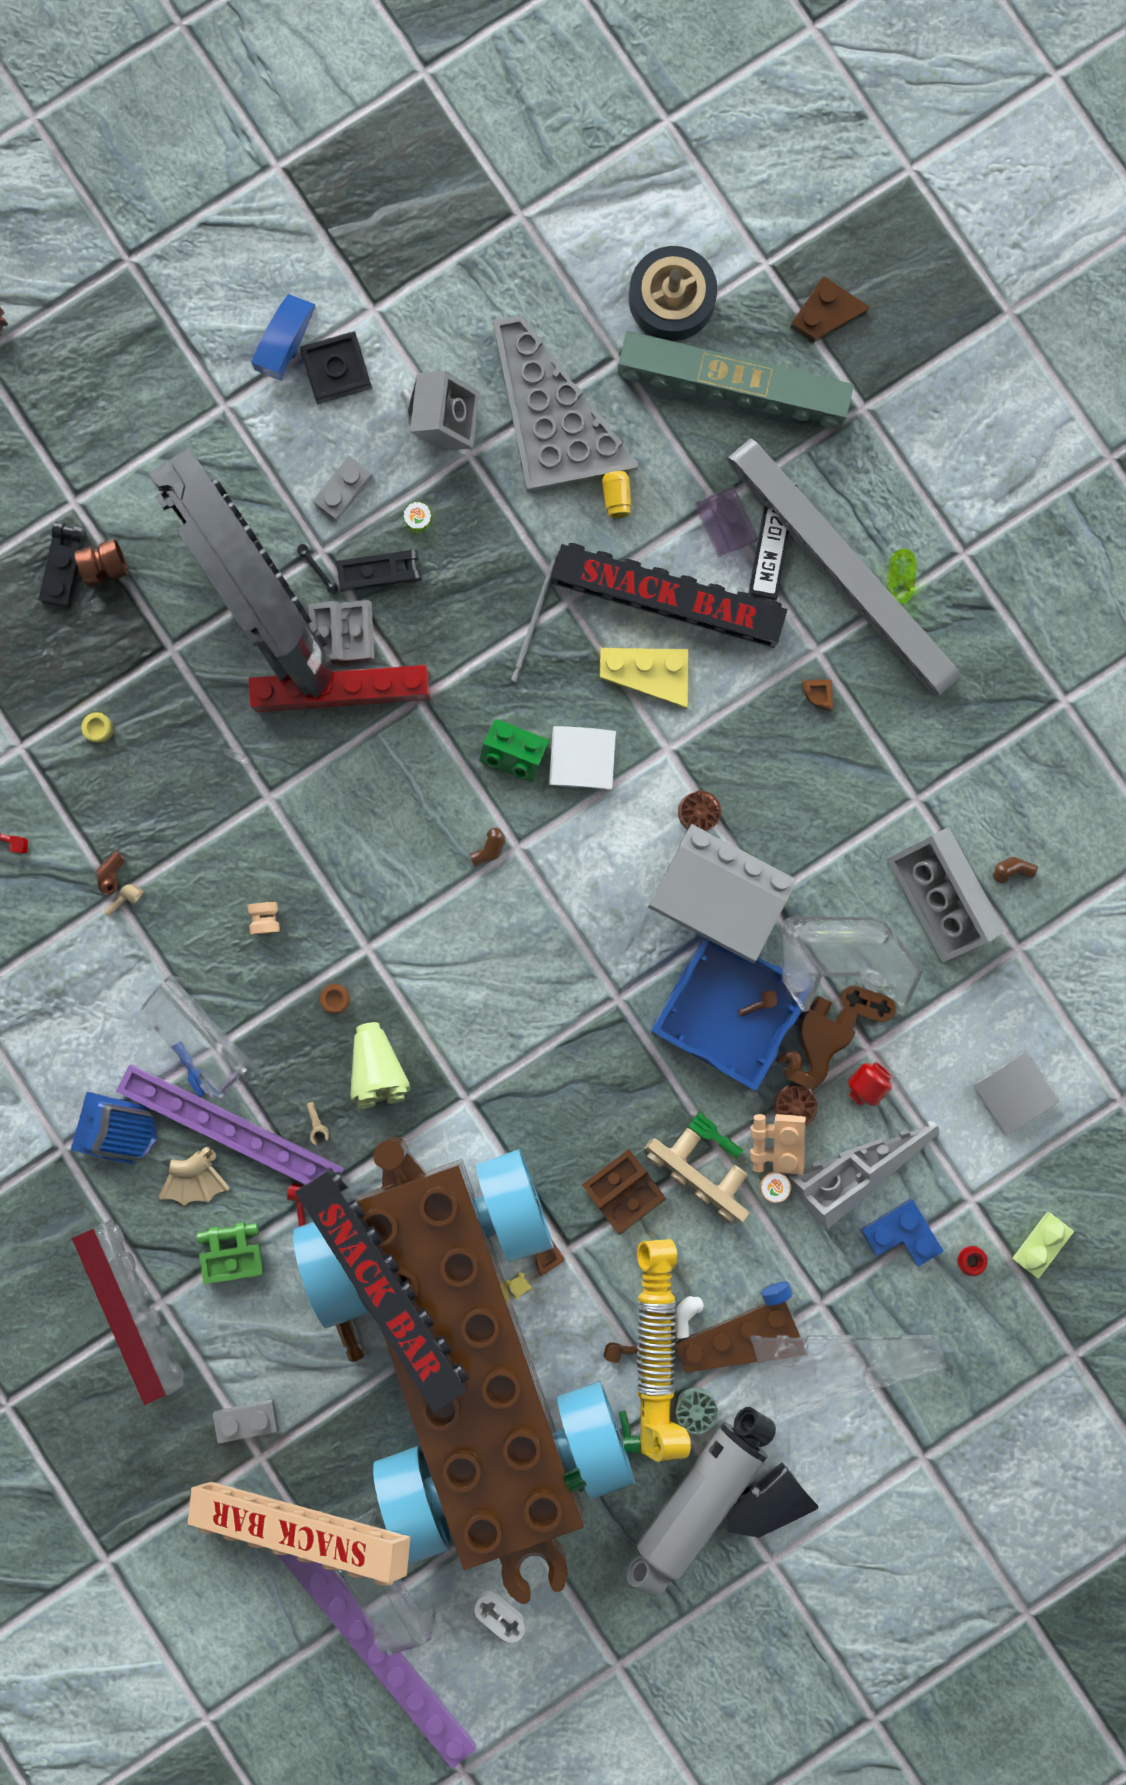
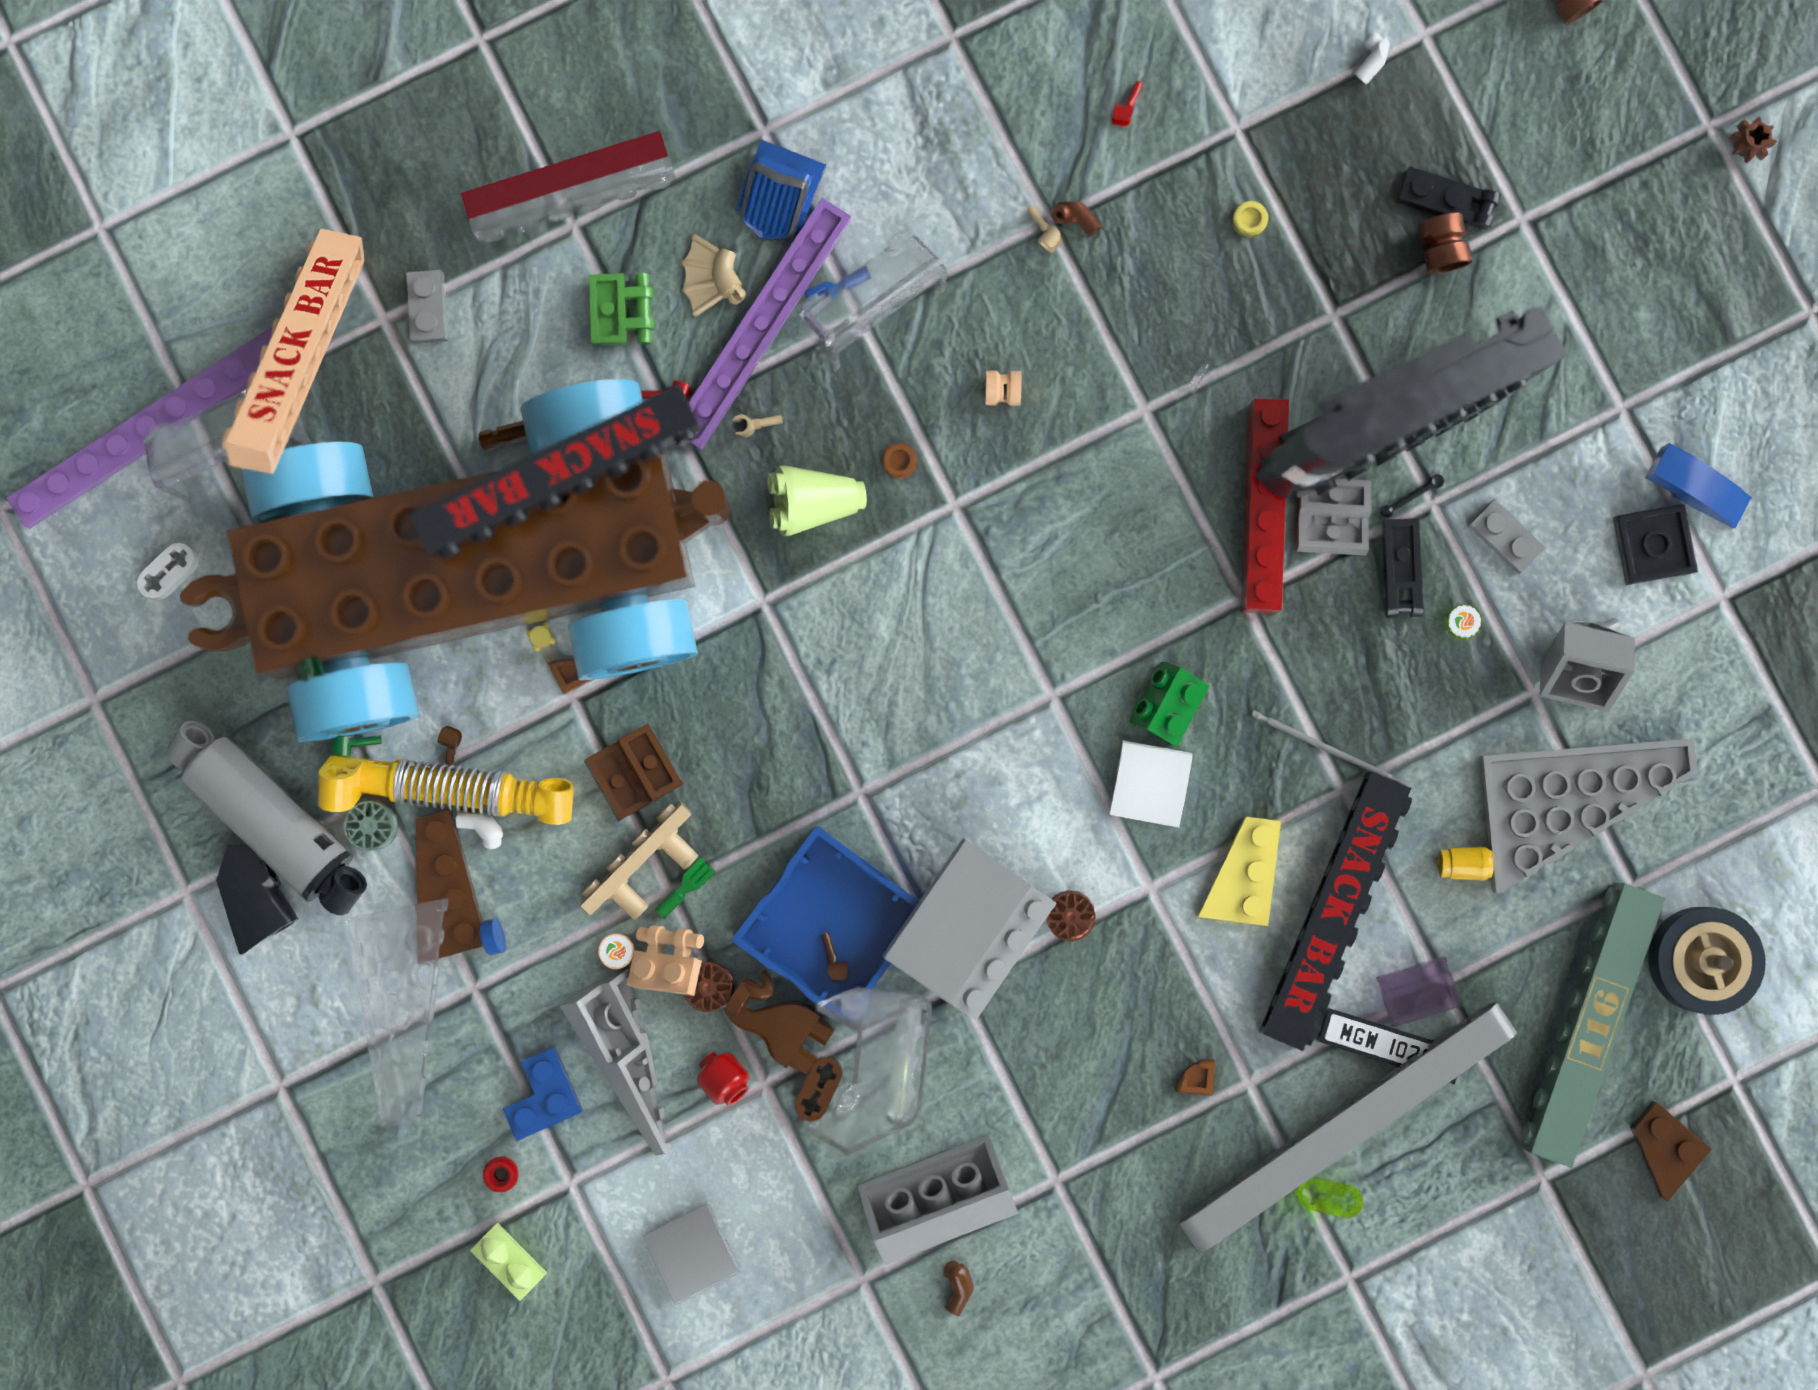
camera: 105 degrees right, 0 degrees up
reddish brown arm [470,828,506,867] -> none

